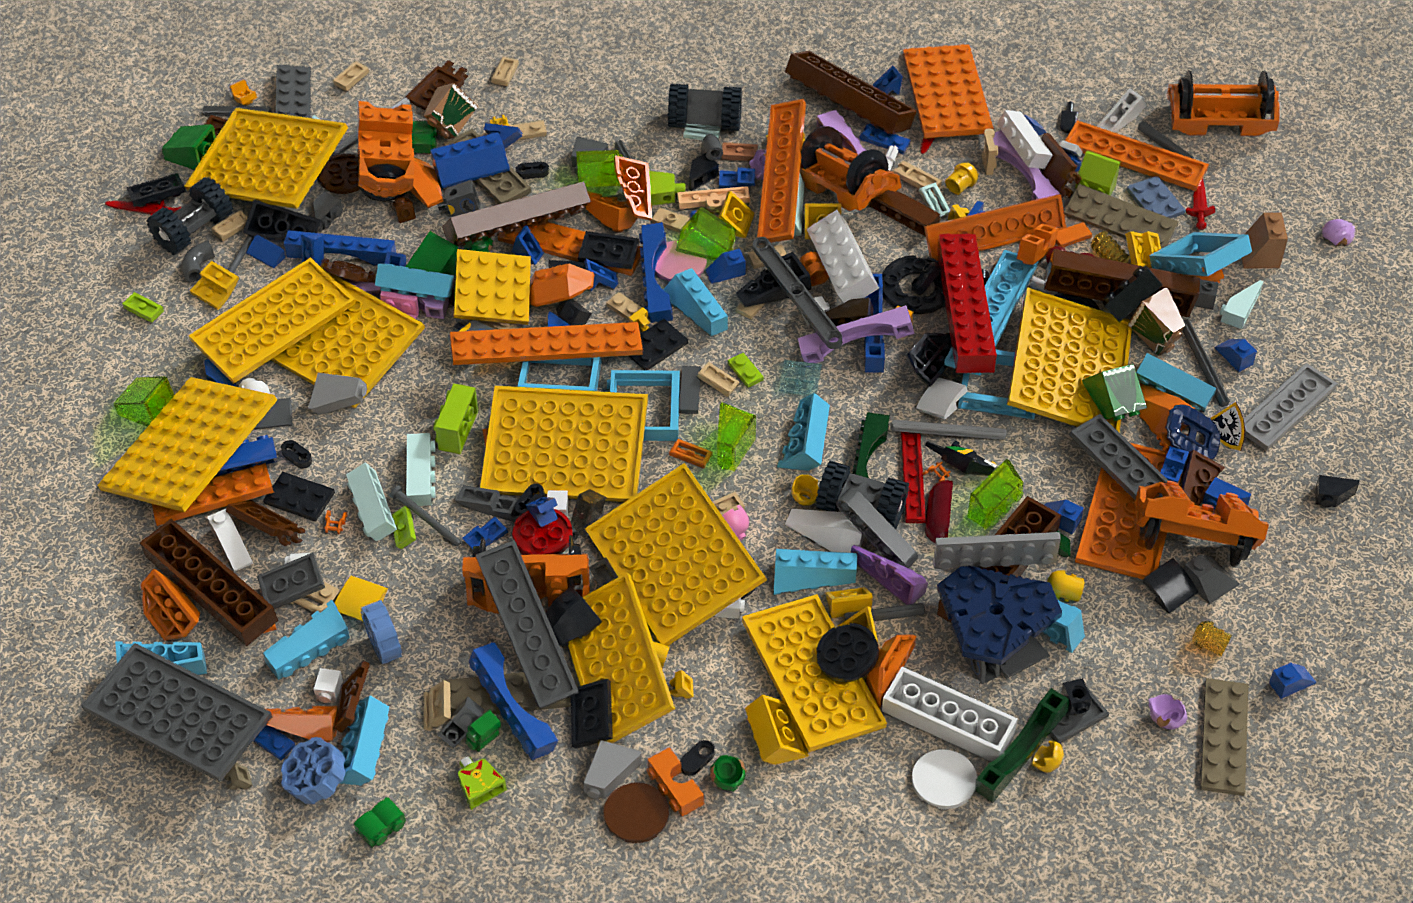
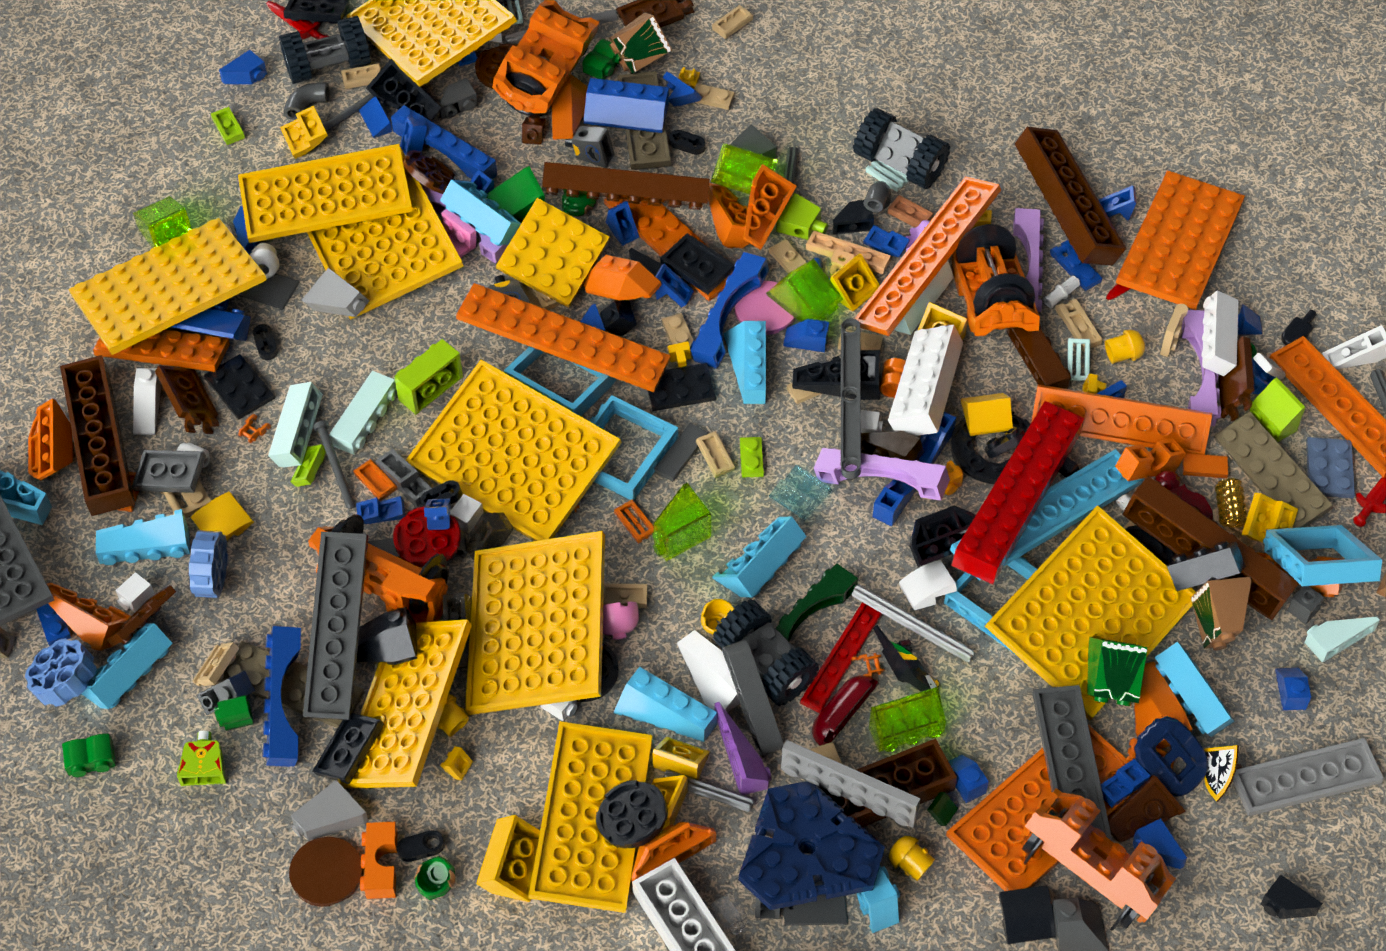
camera: 30 degrees right, 5 degrees up
dark grey axle [1182,319,1230,407] -> none
none -> blue slope [219,50,267,84]
none -> orange tile [353,459,398,501]
none -> yellow slope [961,393,1013,436]

